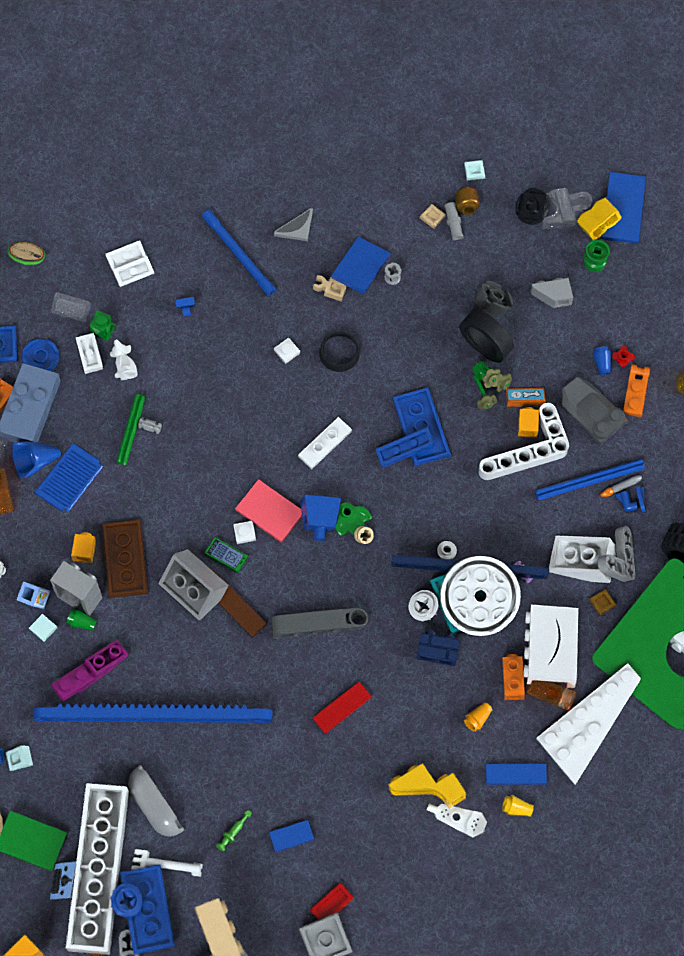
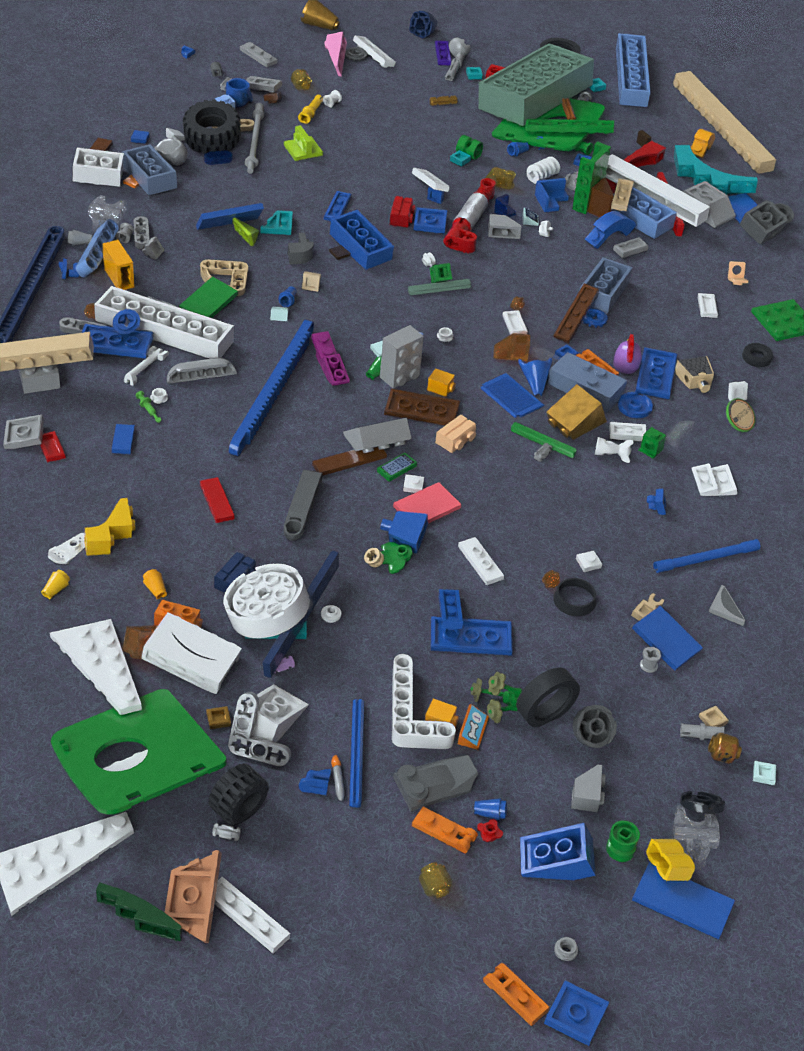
camera: 105 degrees right, 25 degrees down
blue tile [486,764,547,785] -> none
none -> white plate [150,388,168,404]
none -> light nougat brick [435,415,476,453]
none -> blue slope [520,823,595,880]
none -> clear orange plate [542,570,560,588]
none -> pearl gold slope [546,384,607,440]

